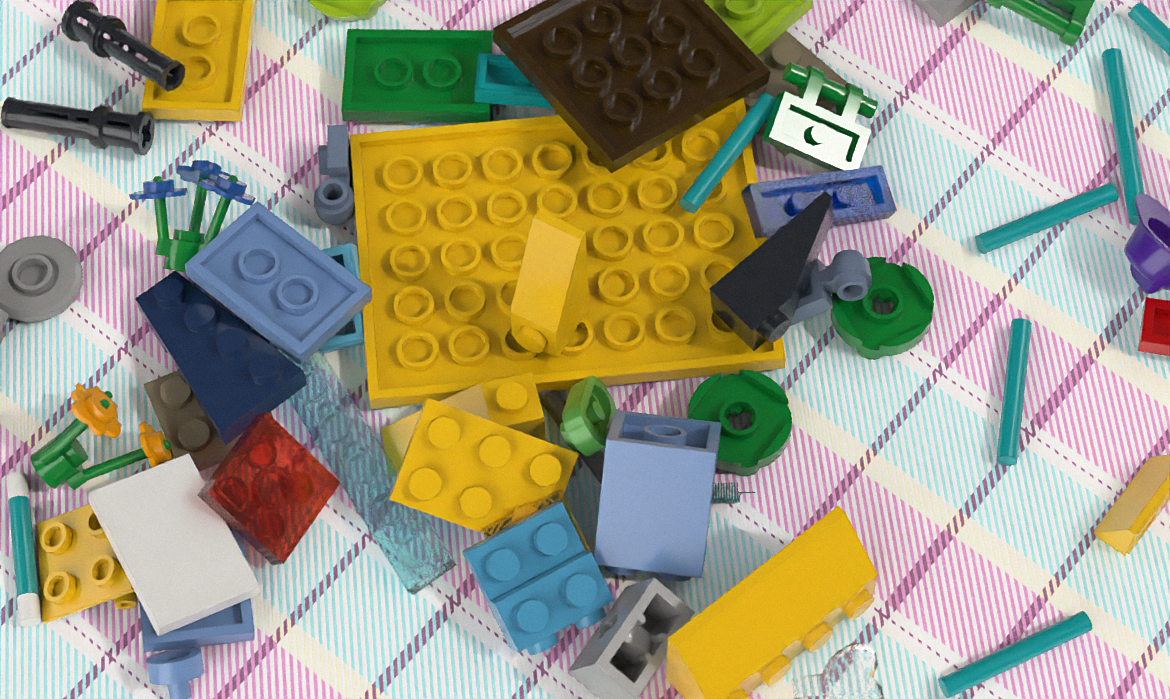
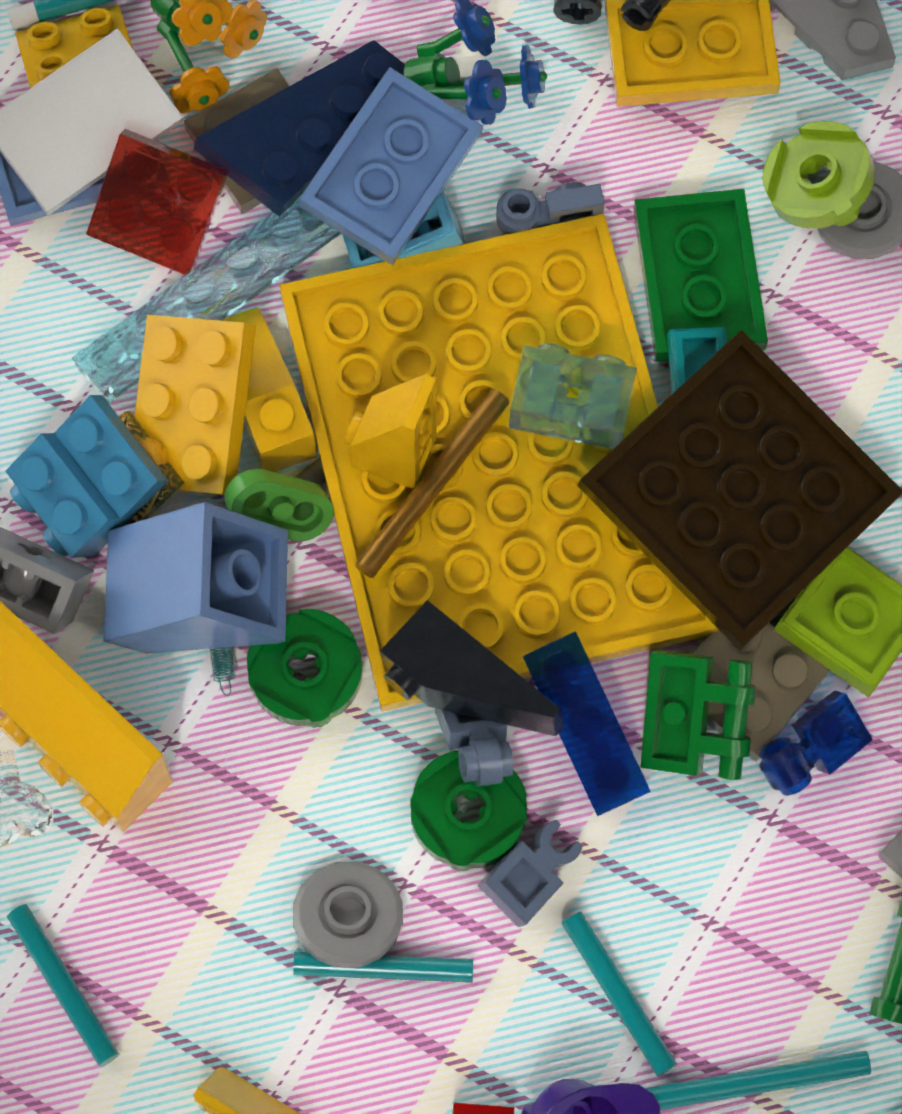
camera: 80 degrees right, 10 degrees up
teal bar [679,93,775,214] -> none
none -> light grey wheel [293,861,403,968]
none -> pearl gold bar [355,389,510,578]
none -> sand blue plate [477,819,582,928]
none -> clear light blue brick [509,344,637,449]
none -> clear blue plate [759,690,873,796]

